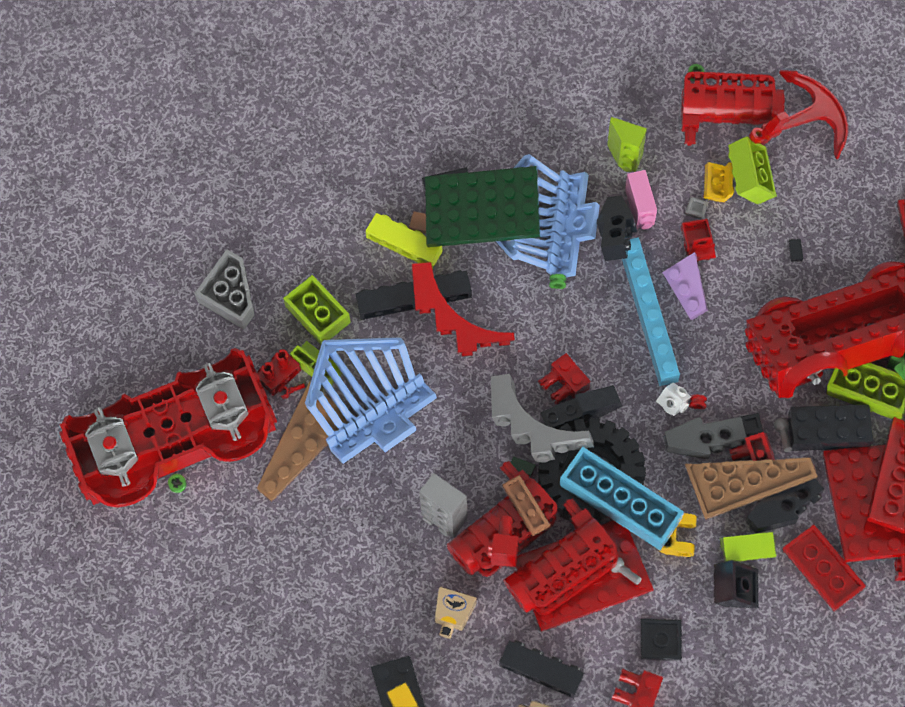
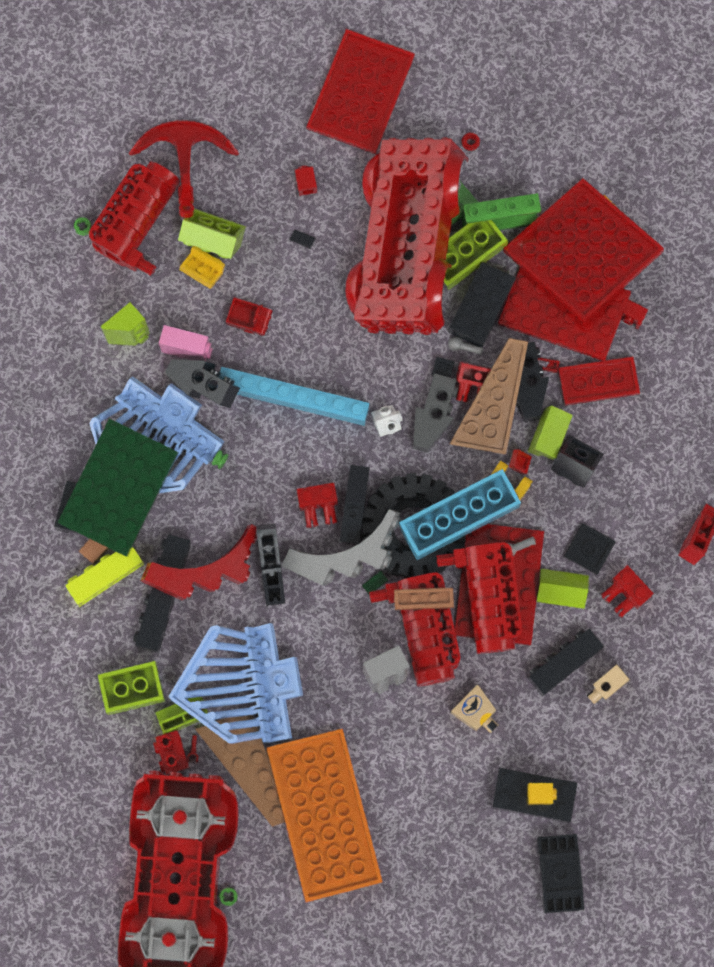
camera: 65 degrees left, 10 degrees up
light grey brick [194,249,255,330] -> none
red brick [488,516,518,567] -> none
lavender wing [662,252,708,320] -> none
light grey tile [685,197,709,219] -> none
red bush [689,394,707,410] -> none
none -> black brick [256,523,286,606]
none -> orange plate [266,728,382,903]
none -> red brick [295,165,317,196]
none -> red plate [509,449,532,474]
none -> lime piece [537,569,589,609]
none -> red piece [538,358,560,374]

